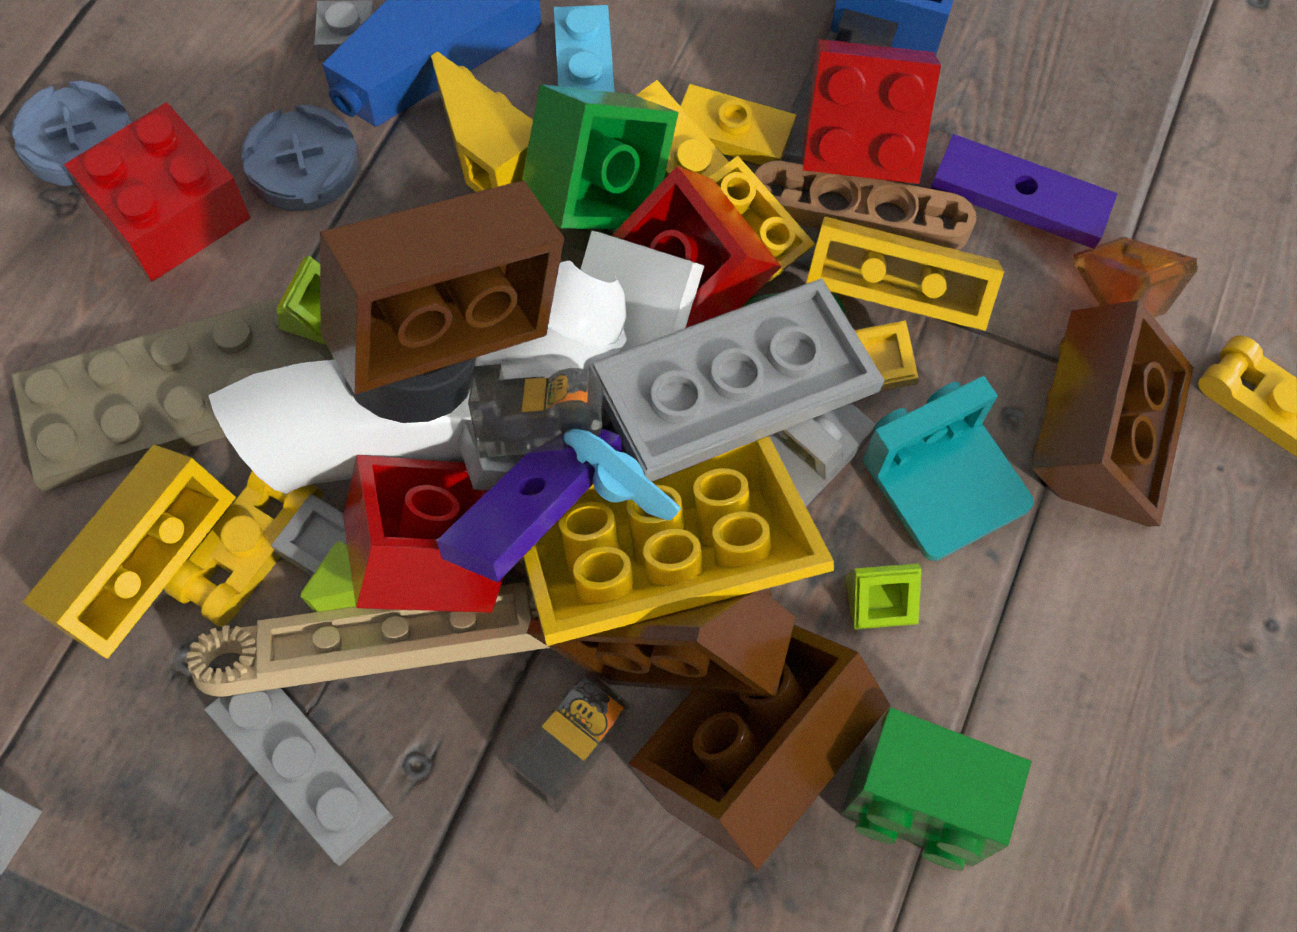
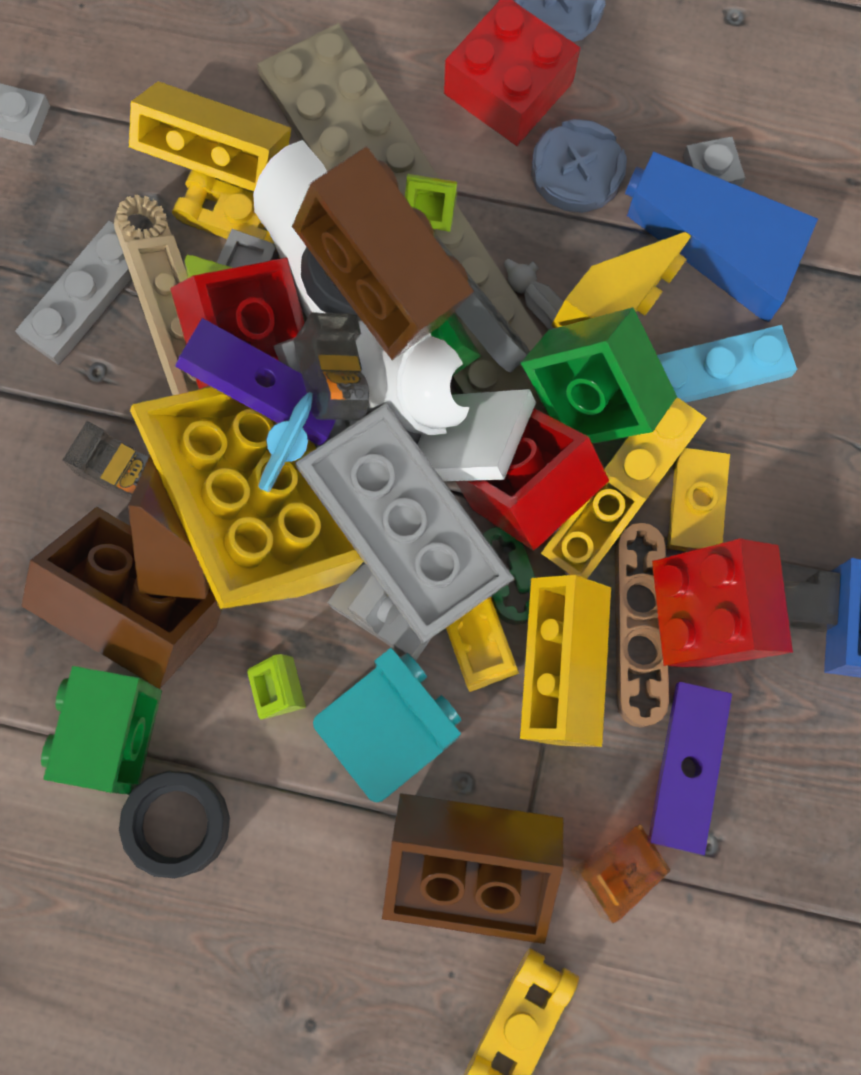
camera: 80 degrees right, 10 degrees up
none -> black tyre [119,771,230,879]

